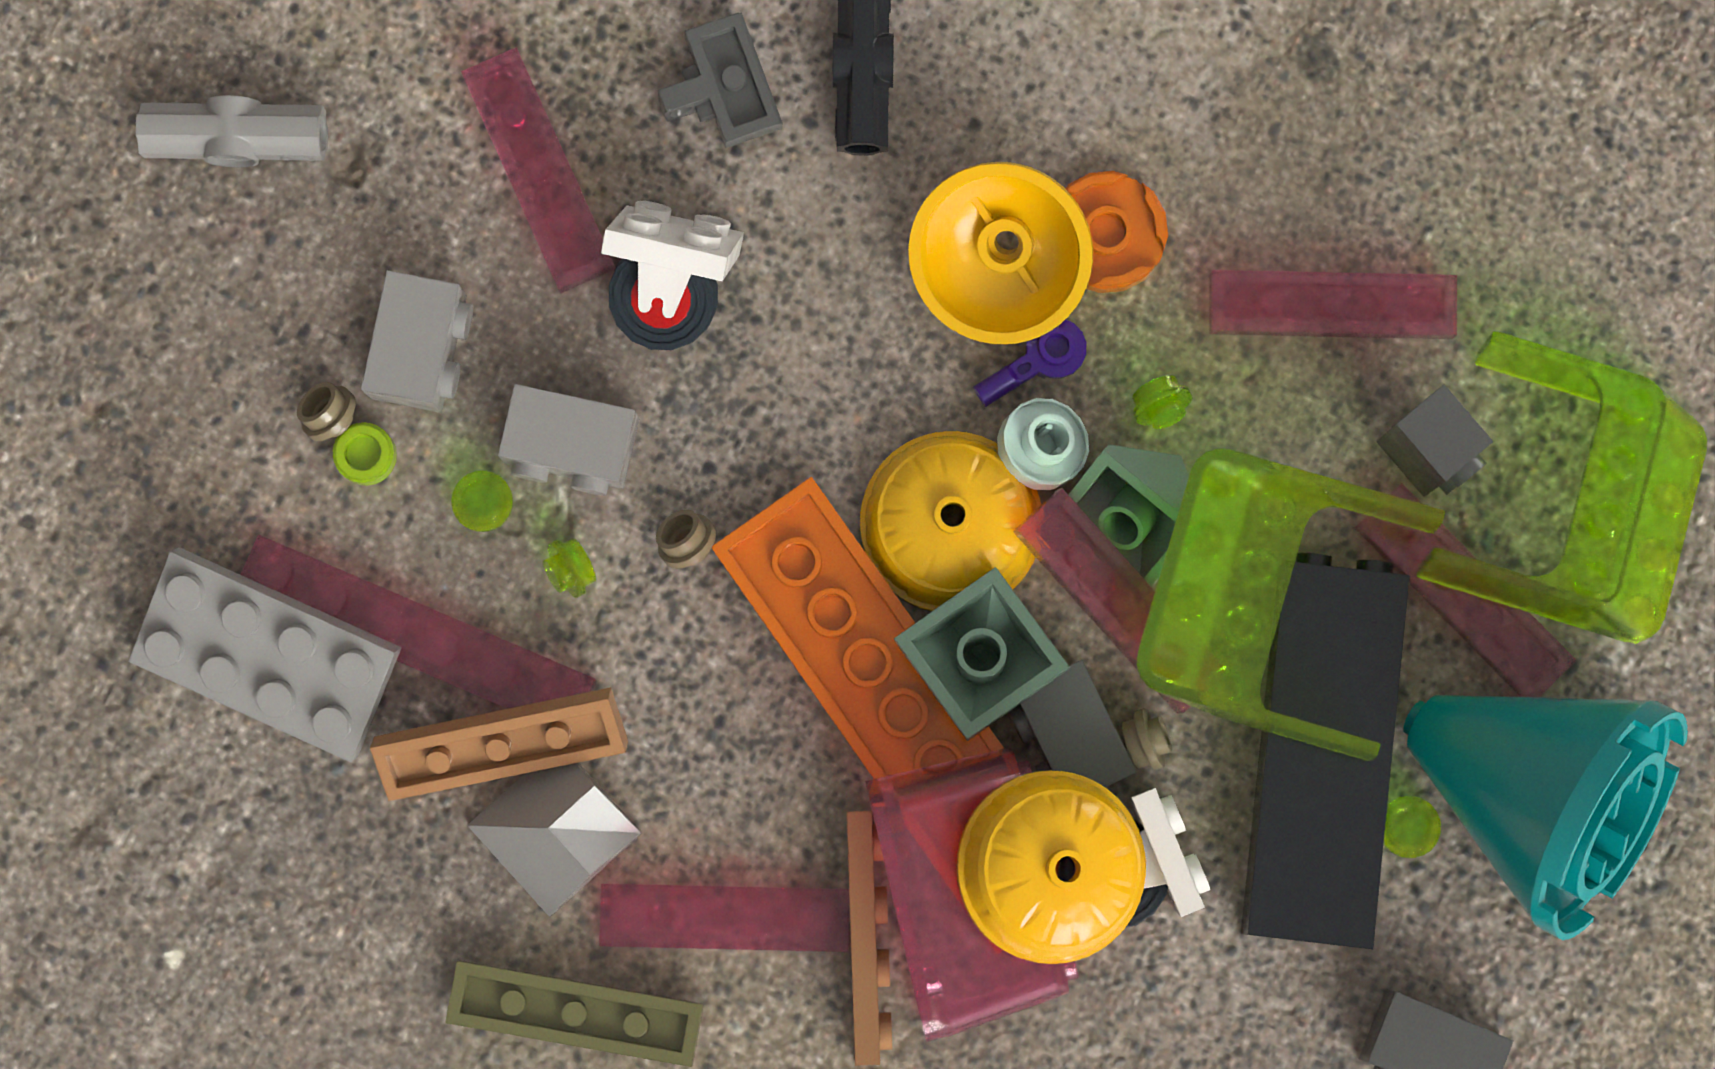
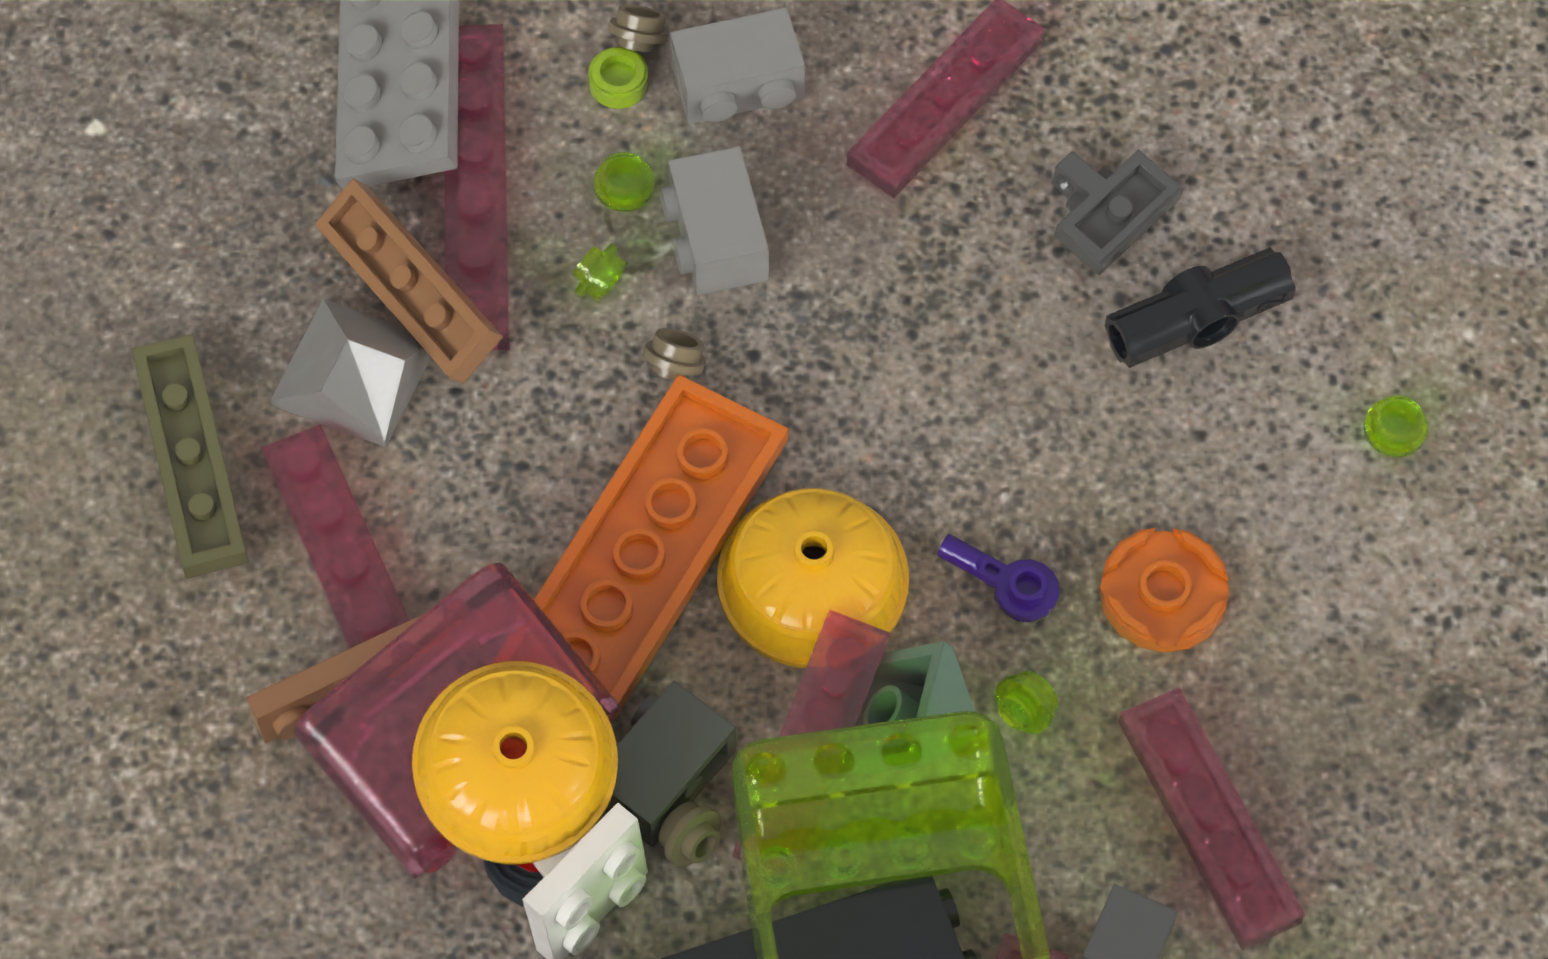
camera: 60 degrees right, 20 degrees down
white plate [601,201,744,350] -> none
sand green slope [894,567,1070,741] -> none
yellow hat [908,162,1093,345] -> none
light aqua plate [997,398,1089,490] -> none

